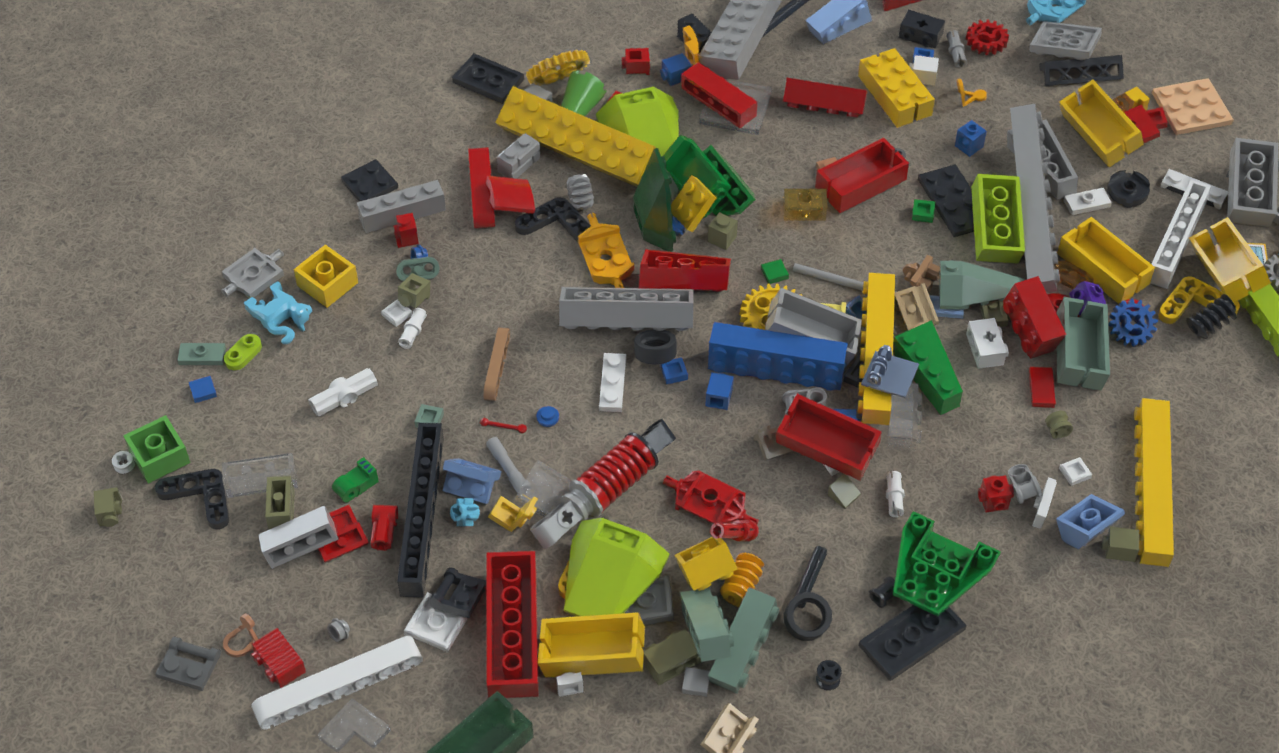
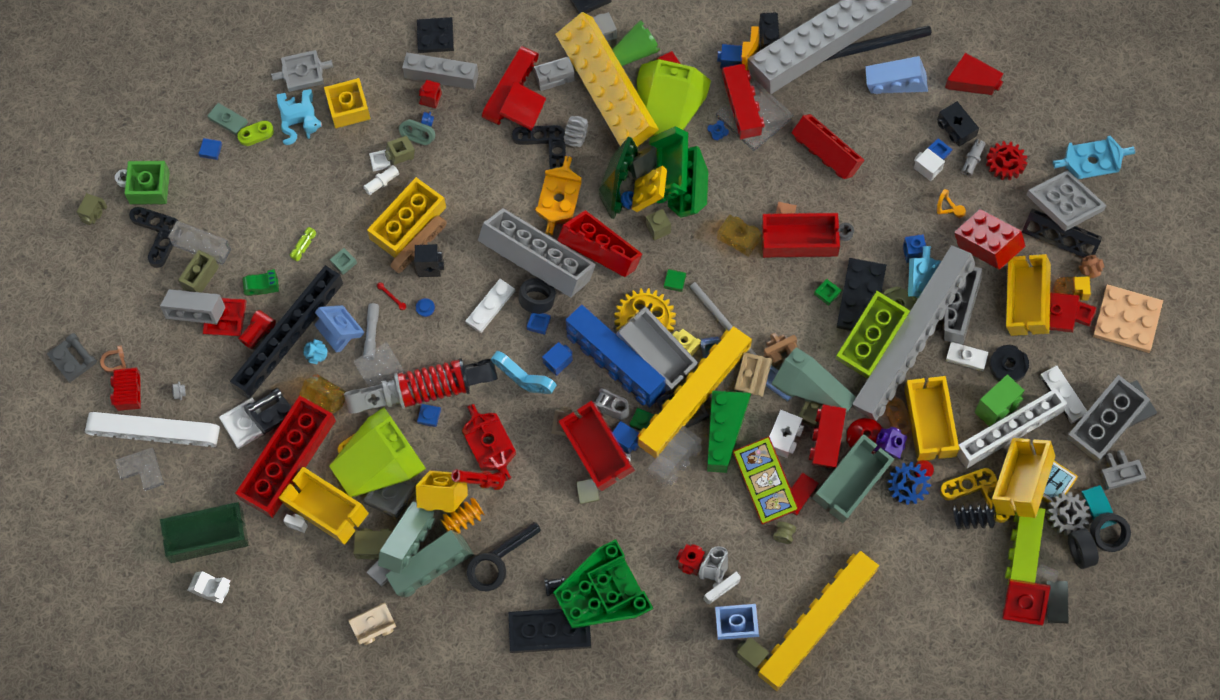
camera: 35 degrees right, 15 degrees up
white piece [308,368,378,416] -> none
yellow bracket [488,496,538,532] -> none
yellow gear [526,50,590,86] -> none
red brick [621,48,650,75] -> none
black wheel [816,660,842,691] -> none
yellow piece [858,48,935,128] -> none
sand blue hinge [861,345,919,398] -> none
white pin [886,471,905,517] -> none
white tile [1059,457,1092,486] -> none
none -> lime axle [290,227,316,261]
none -> clear yellow brick [299,374,346,414]
none -> yellow brick [367,177,446,258]
none -> black brick [414,244,444,277]
none -> blue plate [417,404,441,427]
none -> medium azure beam [491,351,557,394]
none -> green plate [629,408,654,431]
none -> blue plate [707,120,729,140]
none -> tile [733,436,799,525]
none -> medium azure plate [908,246,941,298]
none -> red brick [954,209,1026,270]
none -> bright green brick [974,374,1025,427]
none -> nougat gear [1079,255,1105,278]

